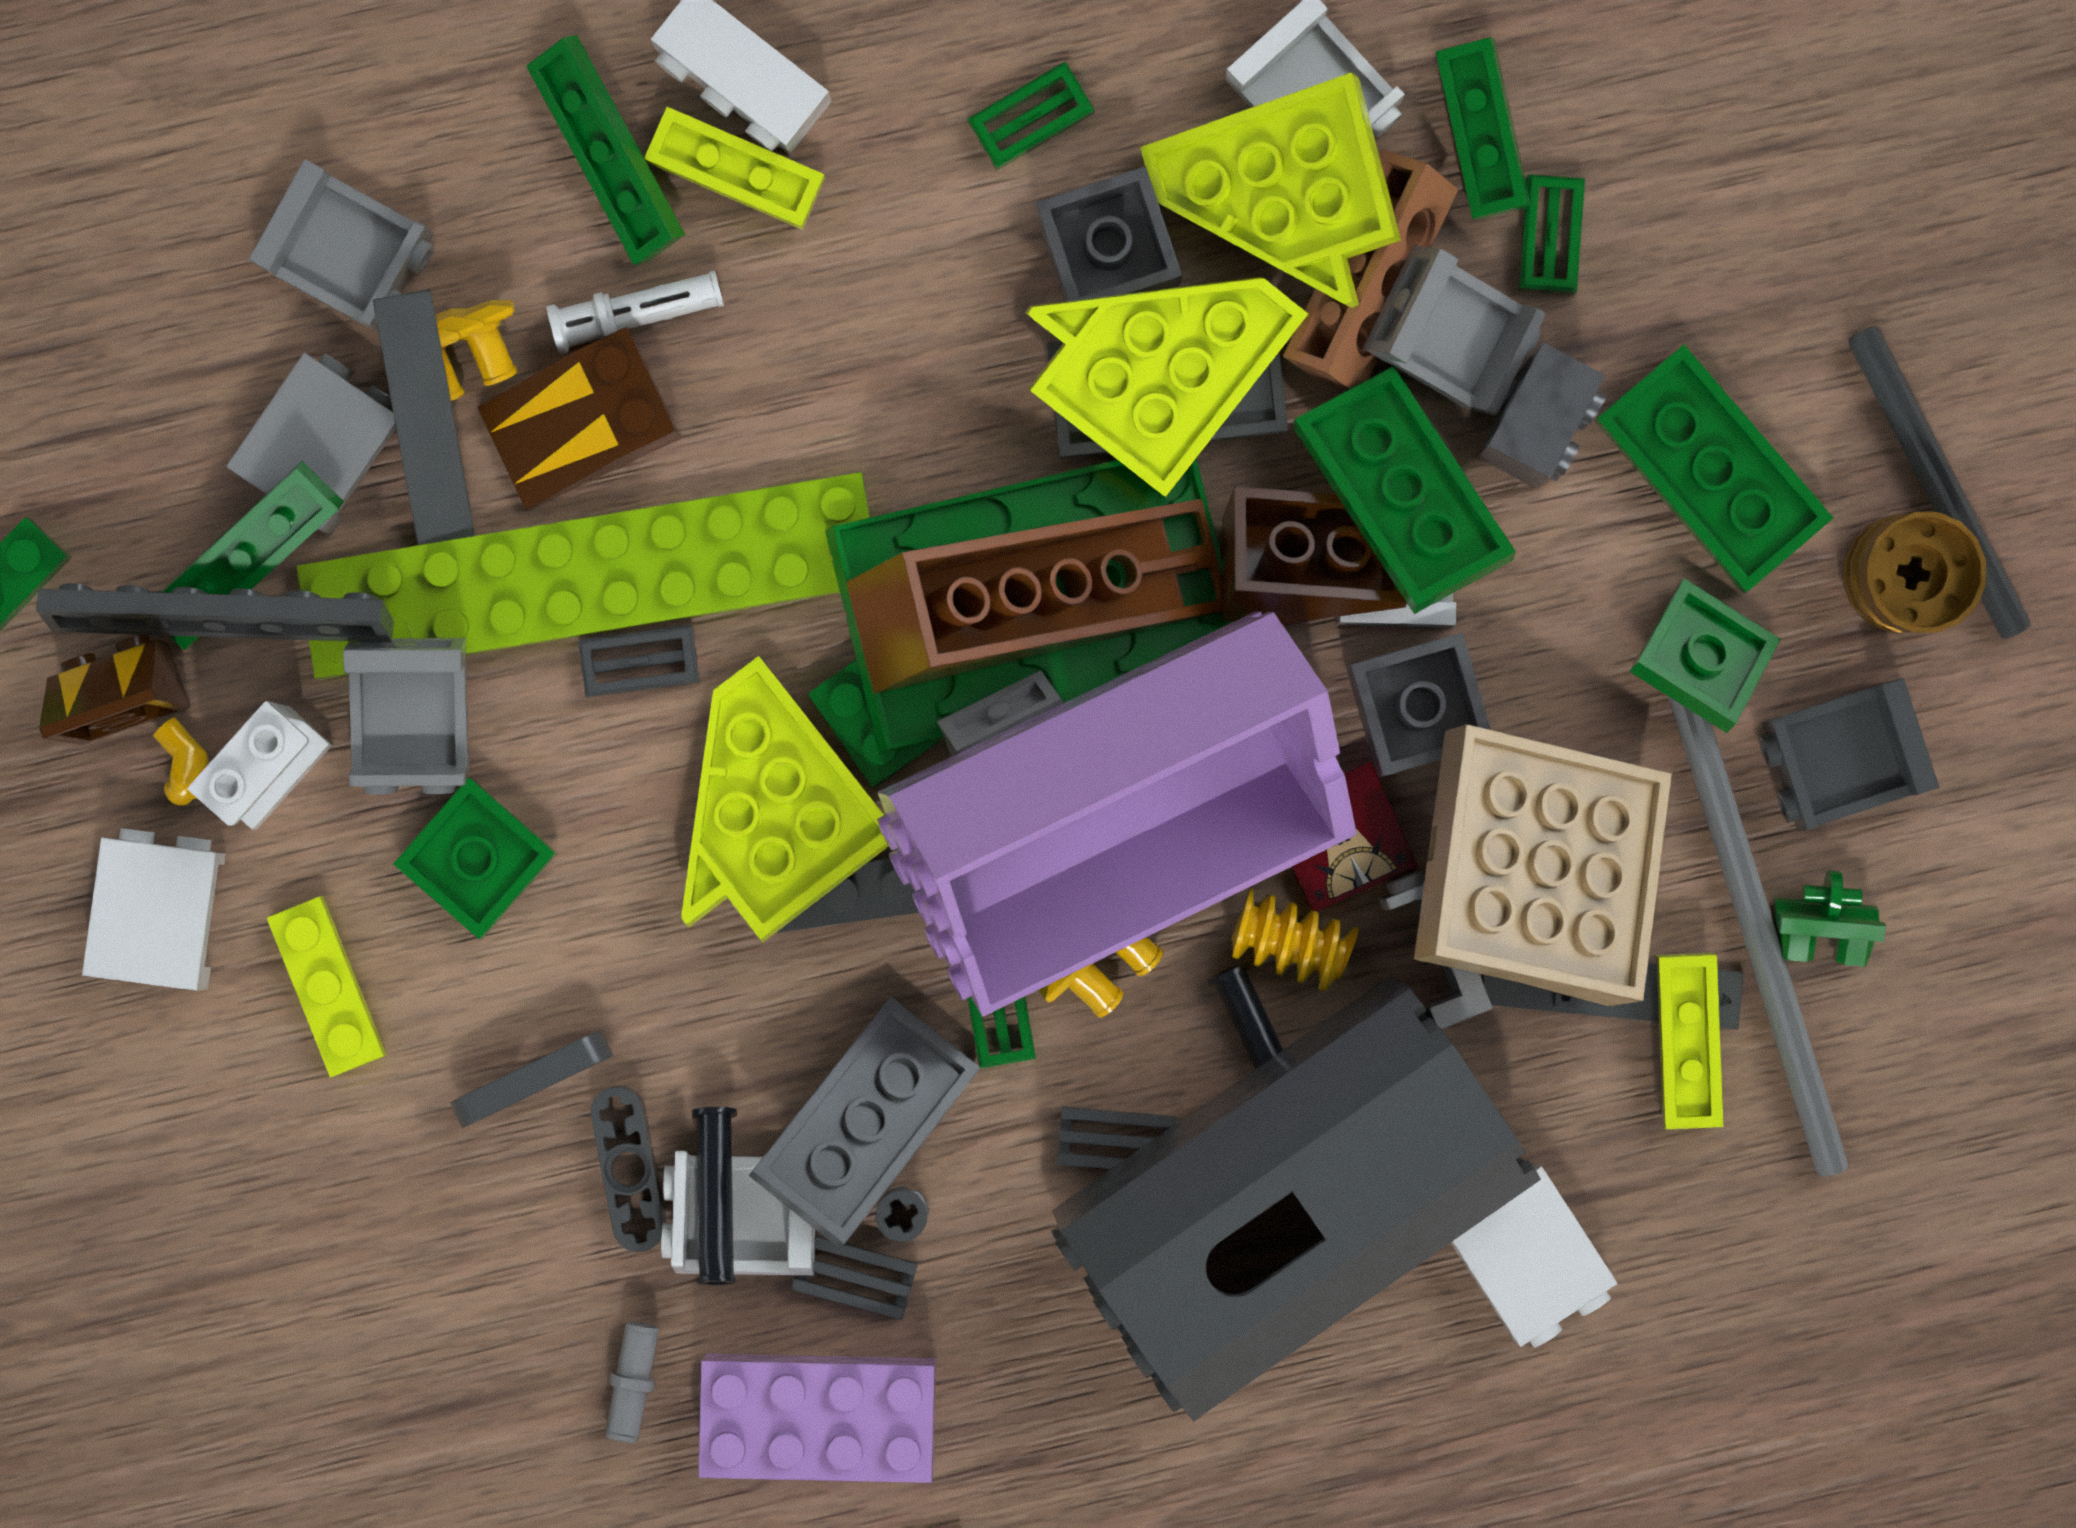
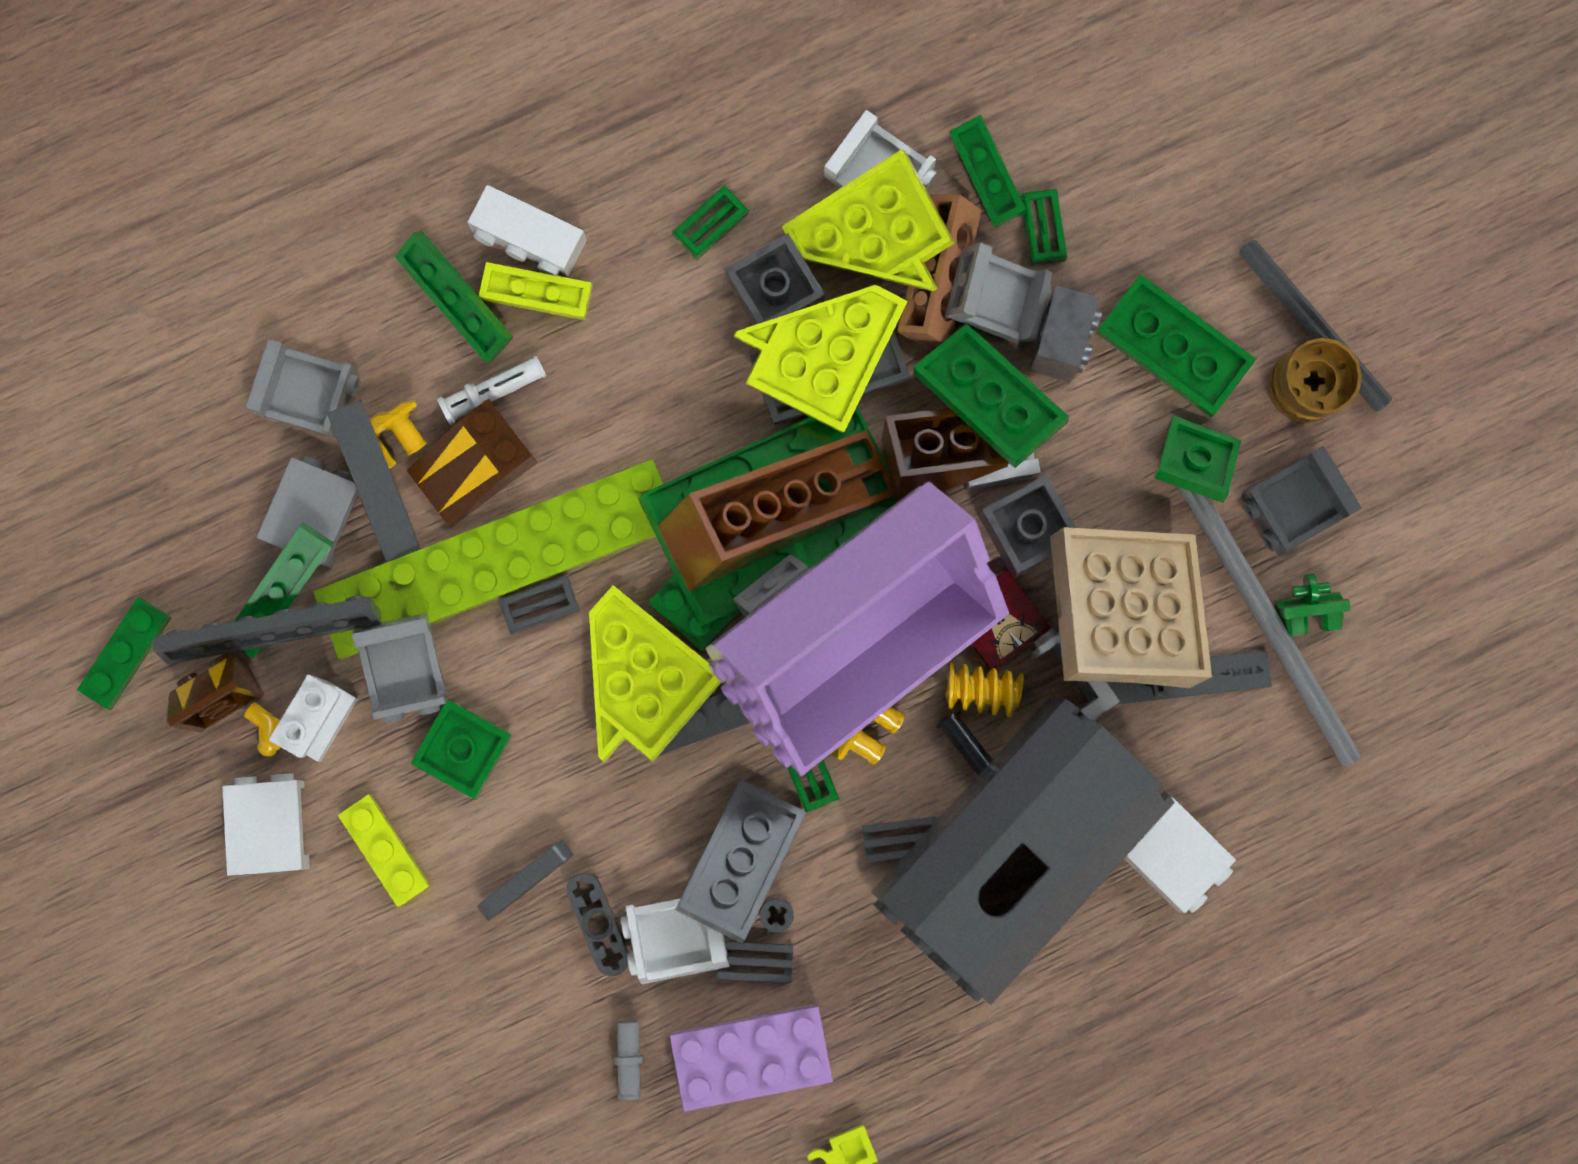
camera: 15 degrees left, 5 degrees down
black pin [691,1107,737,1286] -> none
neon yellow plate [1656,952,1724,1129] -> none

